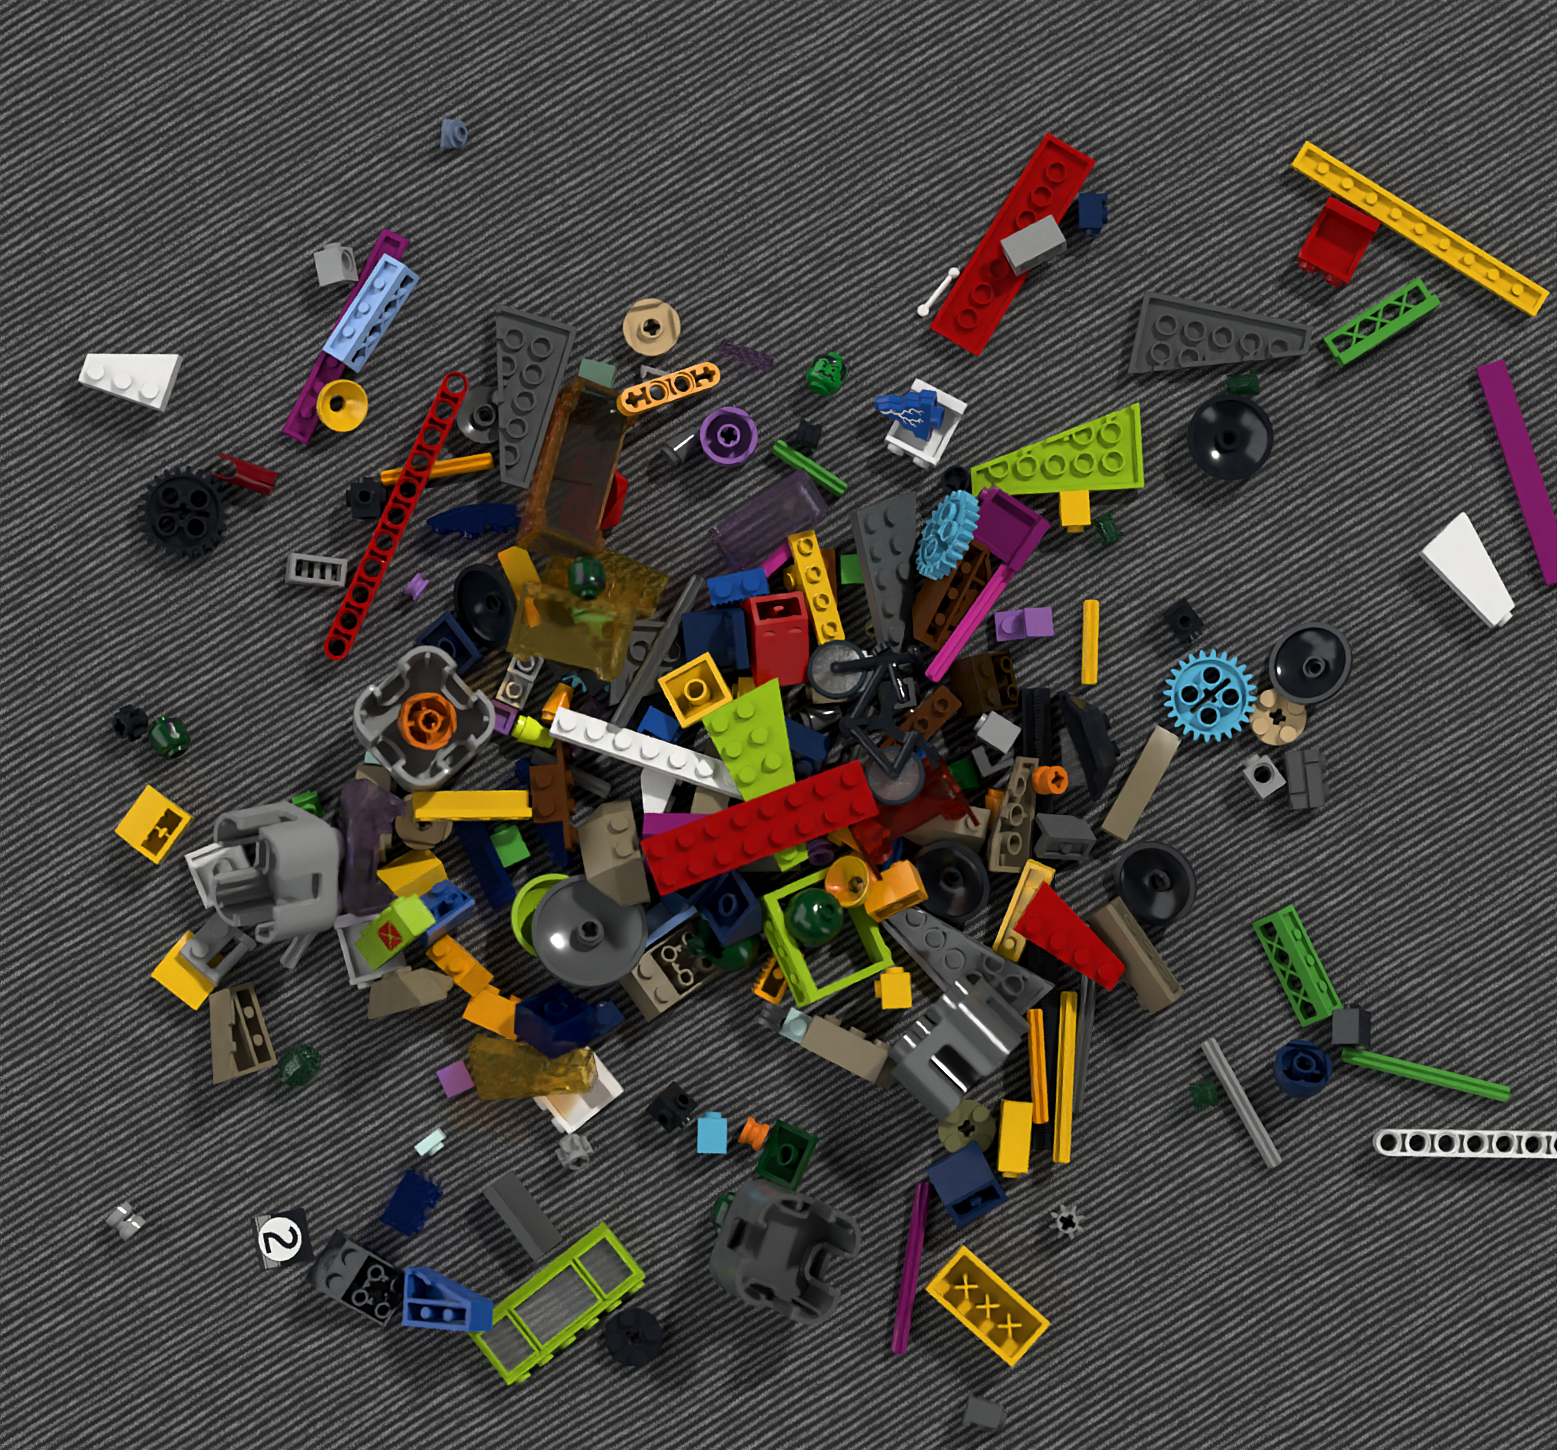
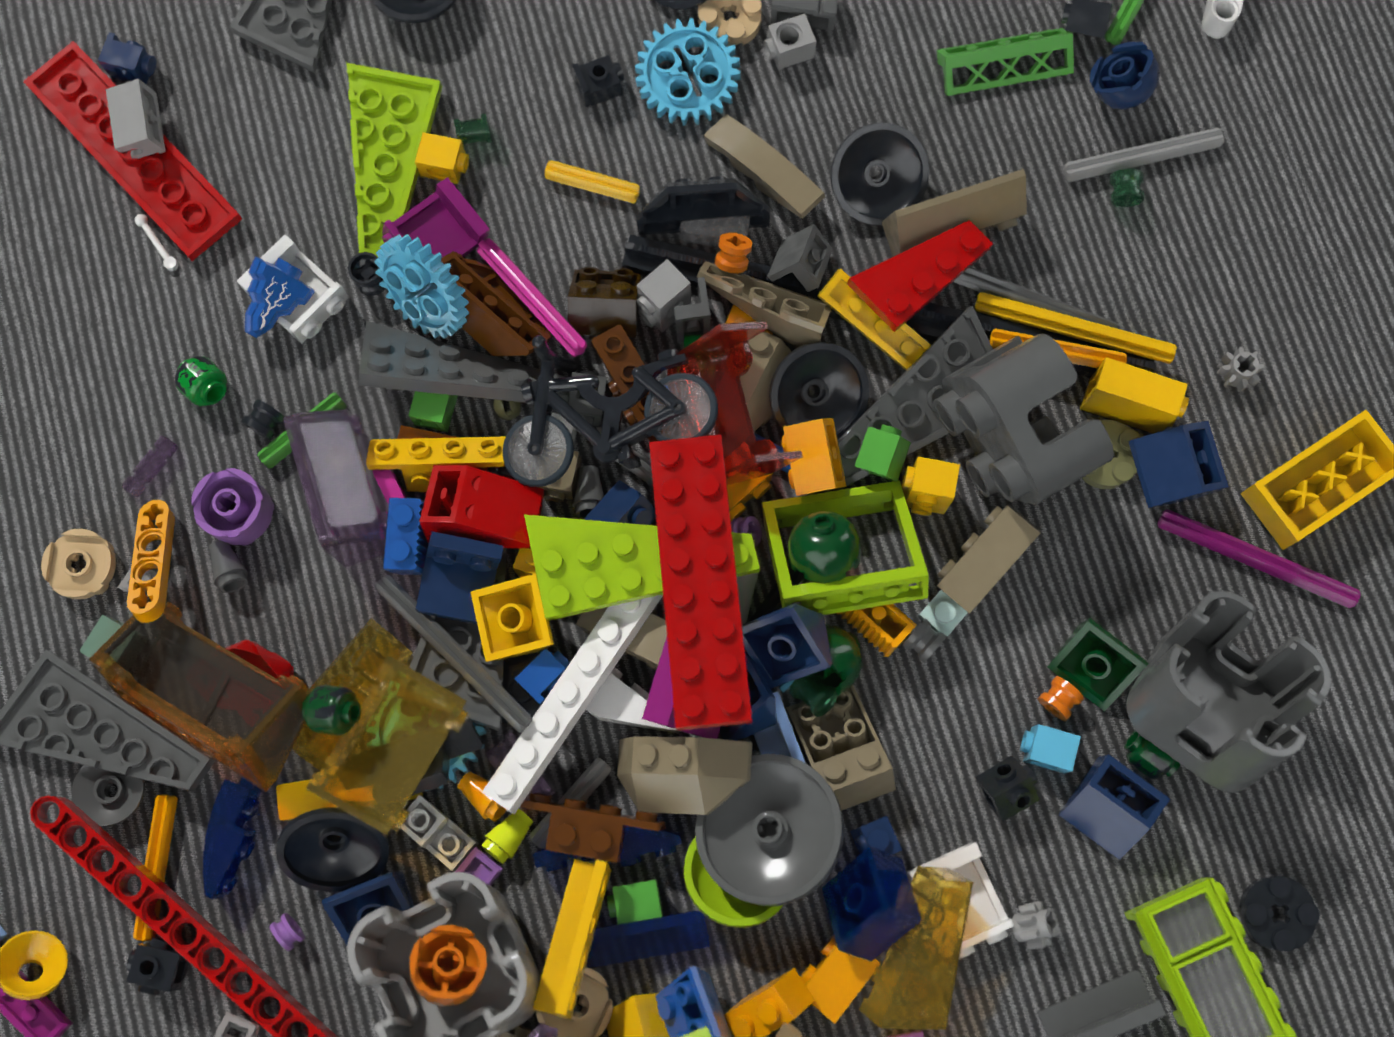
camera: 70 degrees left, 10 degrees down
yellow piece [825,856,874,908] -> none
medium lavender slope [994,607,1054,642] -> none
none -> bright green brick [855,424,911,482]
none -> dark blue slope [1058,754,1170,860]

